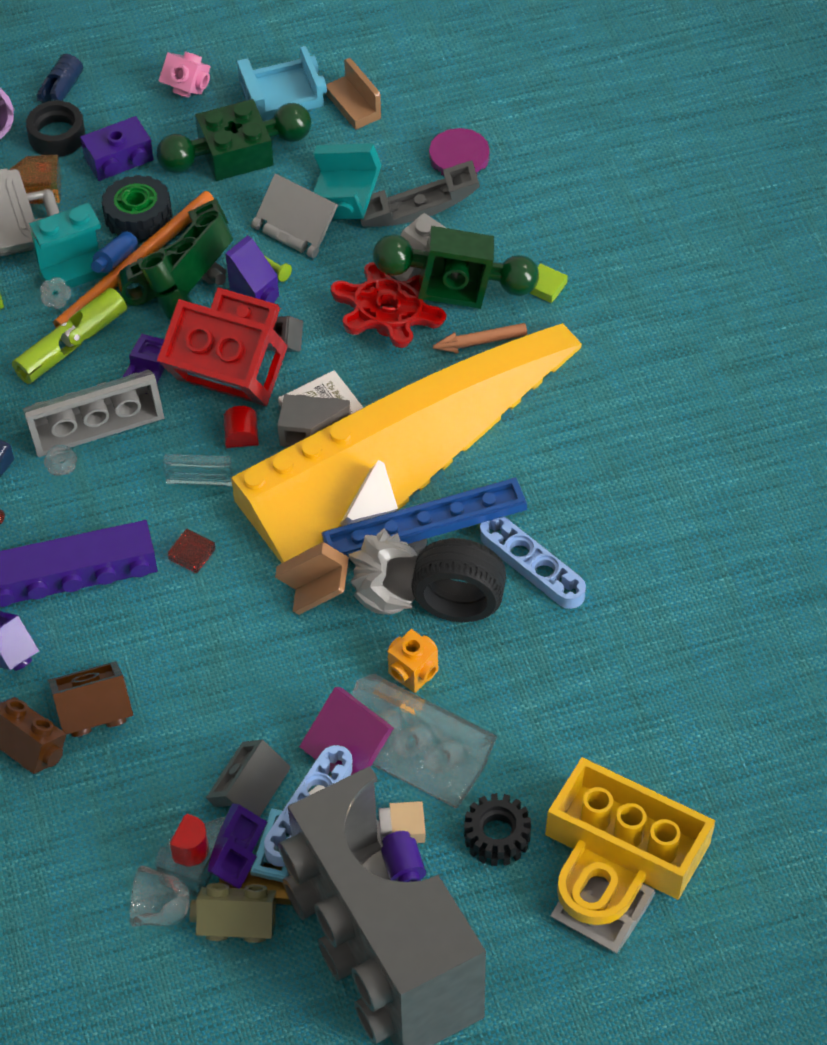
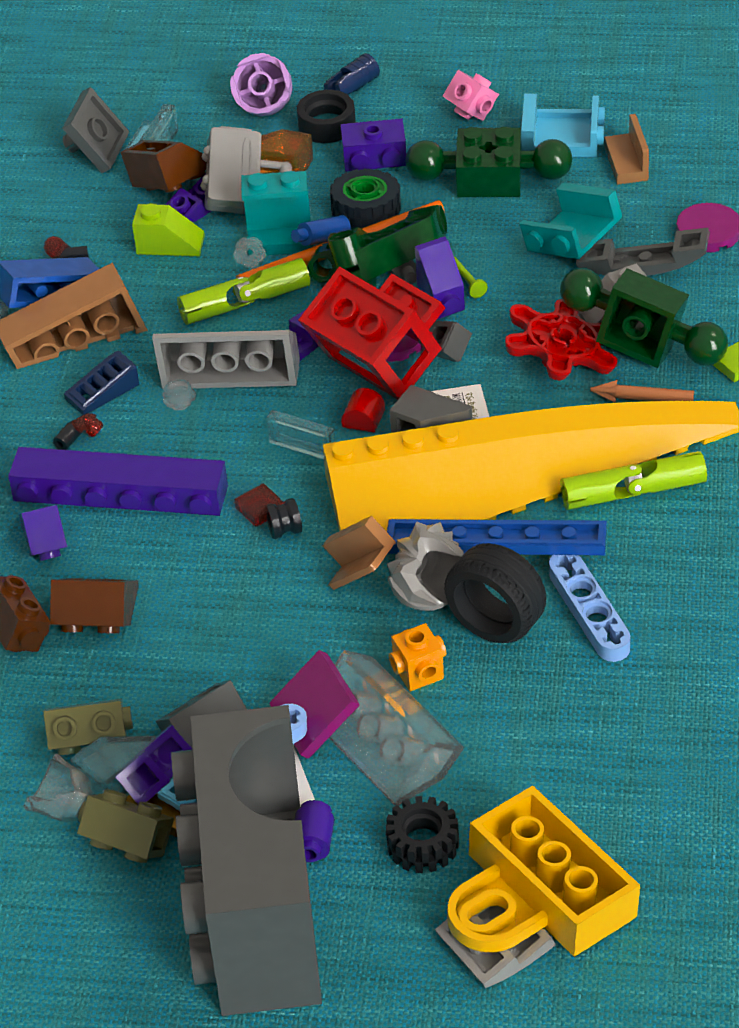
camera: 25 degrees right, 10 degrees down
red brick [170,813,209,866] -> none
light grey piece [251,174,338,258] -> none
white slope [340,460,398,526] -> none
tan piece [378,801,426,844] -> none
none -> olive brick [43,698,133,755]
none -> black wheel [265,498,302,539]
none -> lime piece [560,451,707,510]

